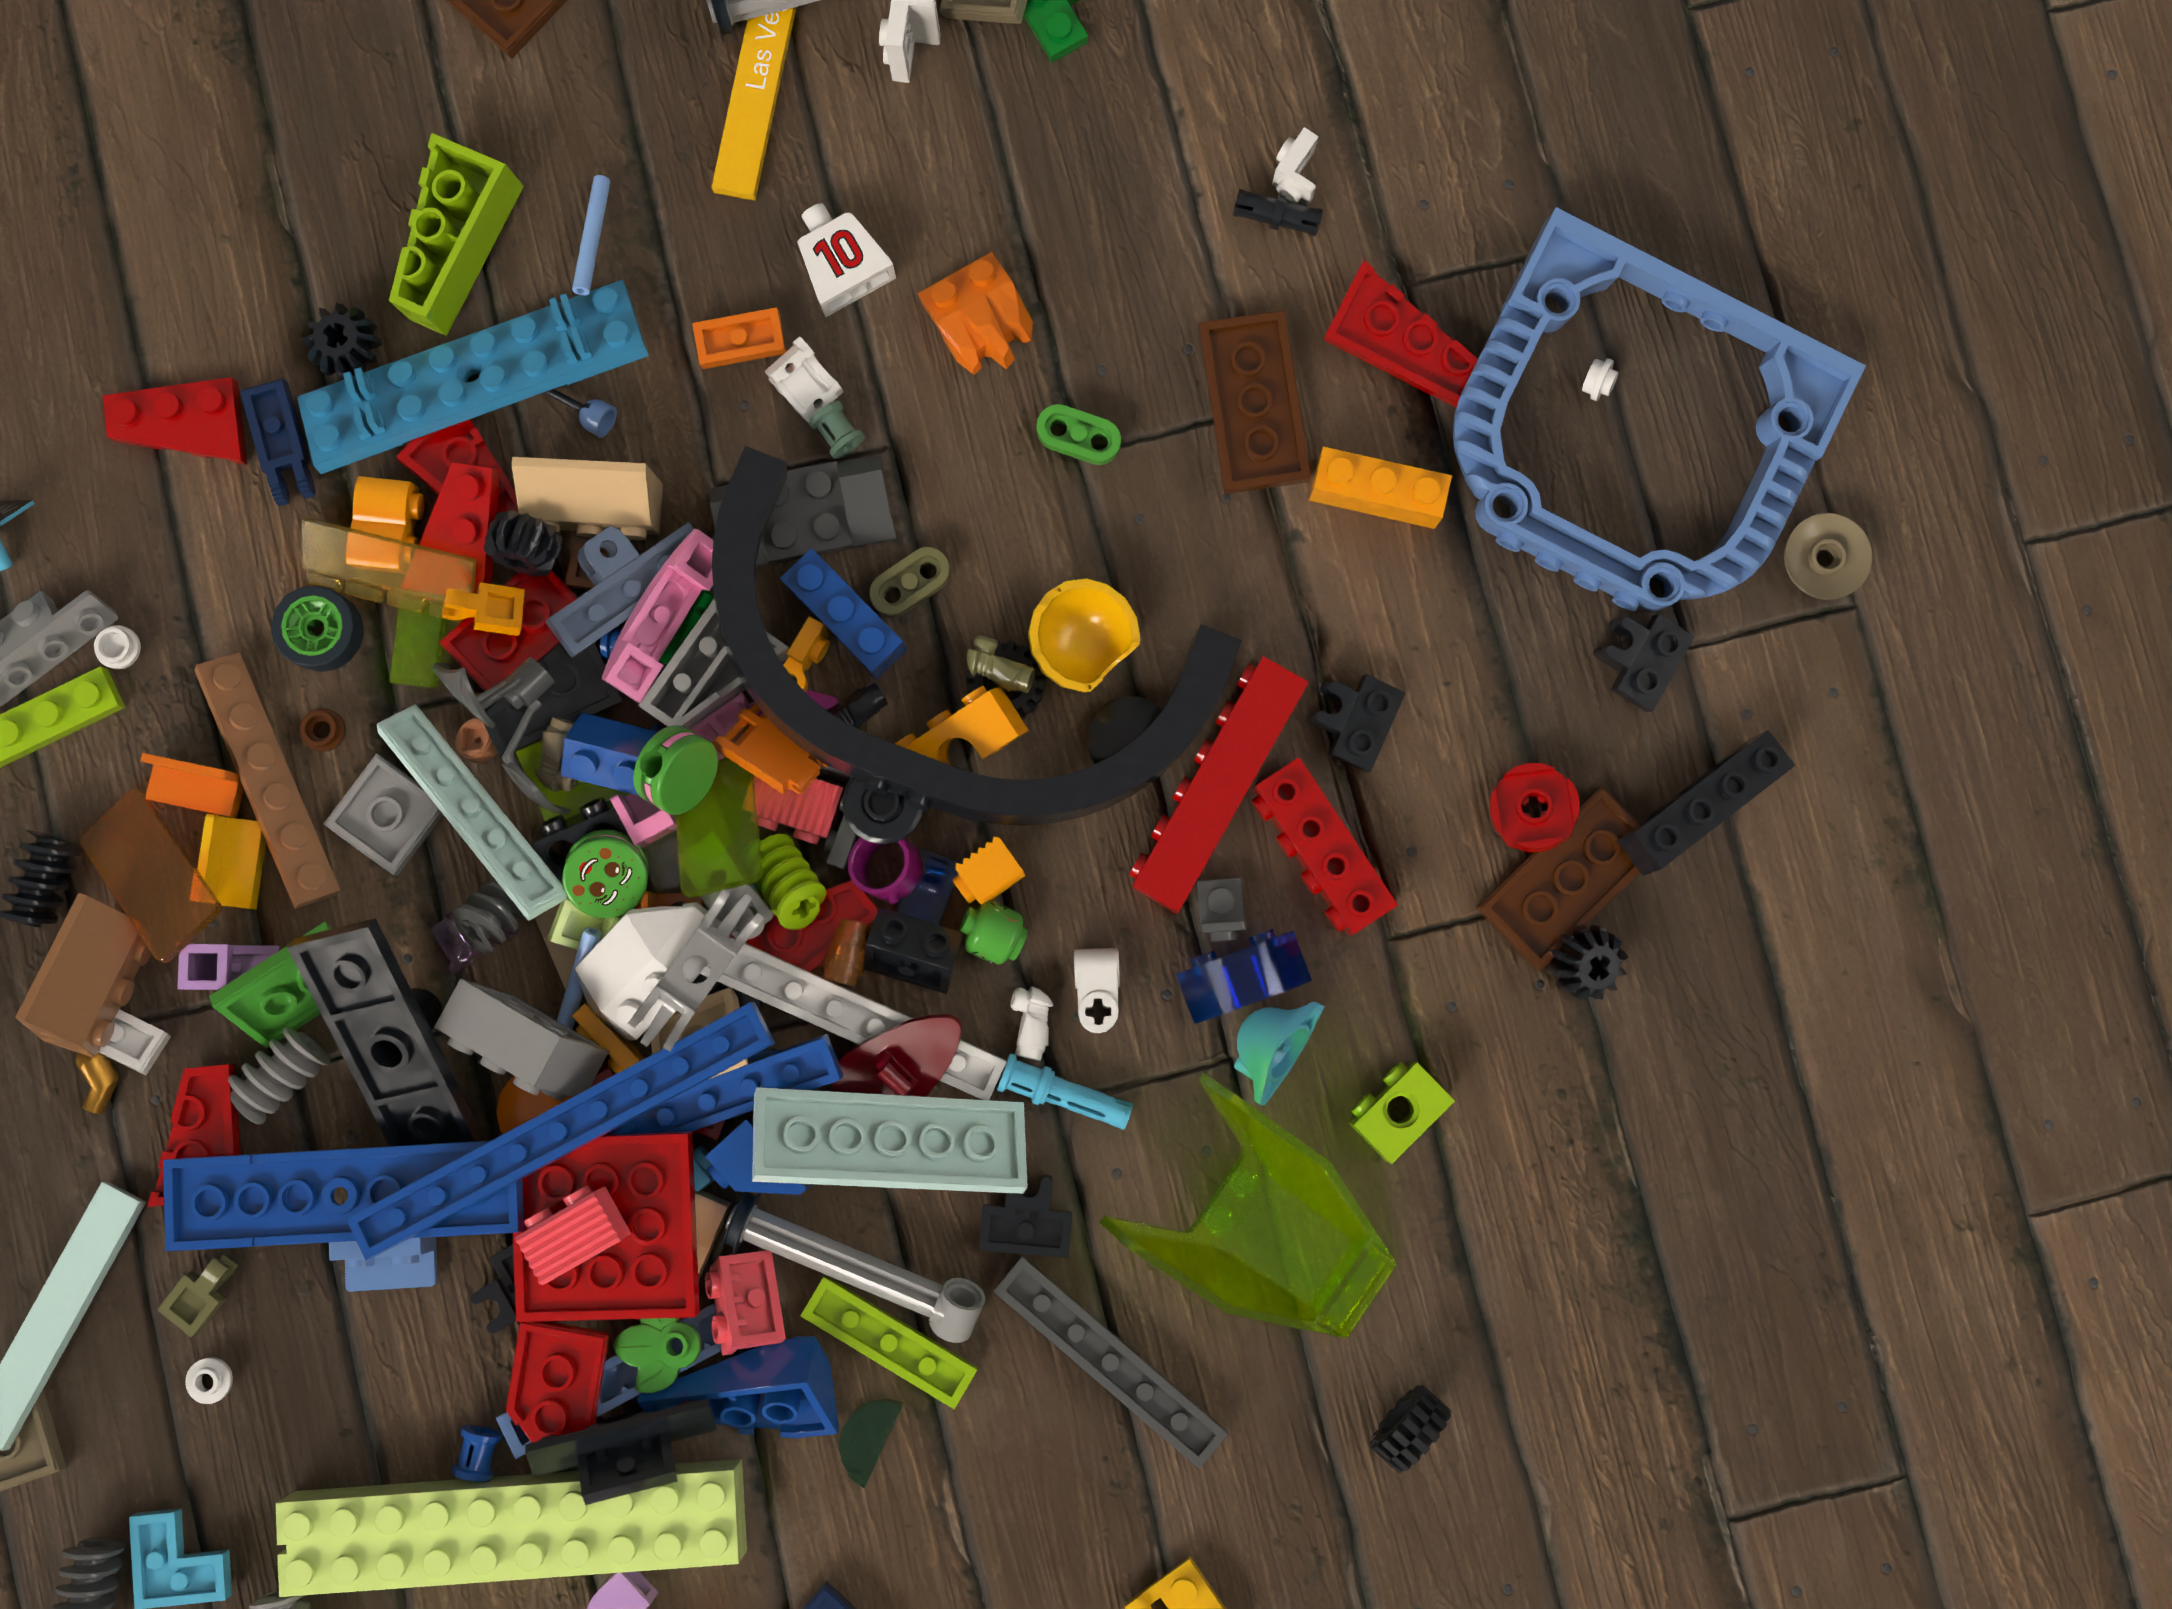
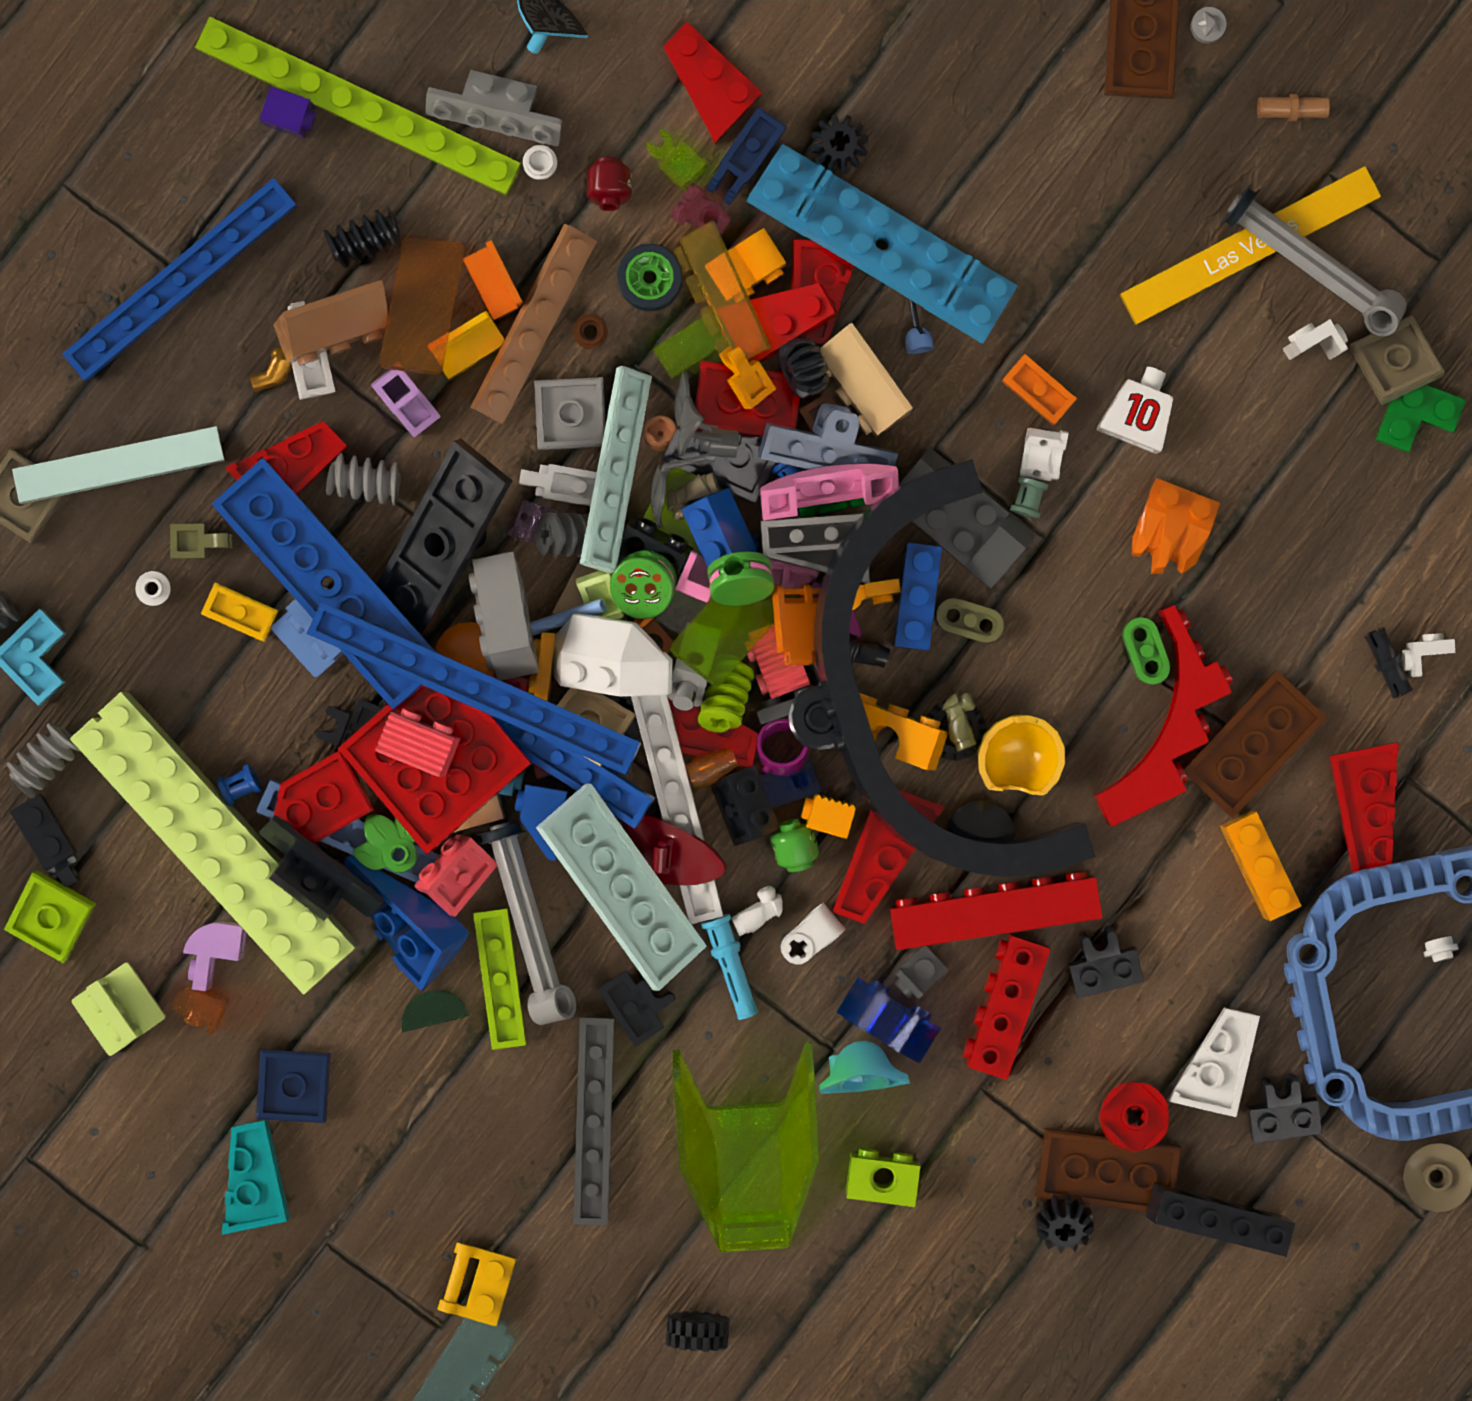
camera: 55 degrees right, 5 degrees up
bright green tile [209,922,333,1049] -> none
lime wedge [389,133,524,336] -> none
light blue piece [572,175,611,296] -> none
light grey piece [628,889,765,1052] -> none
none -> yellow plate [201,583,279,642]
none -> white hinge [519,464,597,507]
none -> dark red head [587,157,632,211]
none -> clear neon green plate [646,129,708,192]
none -> clear pink plate [670,183,731,239]
none -> red wing [832,789,945,924]
none -> red arch [1093,605,1233,827]
none -> white wing [1167,1007,1260,1117]

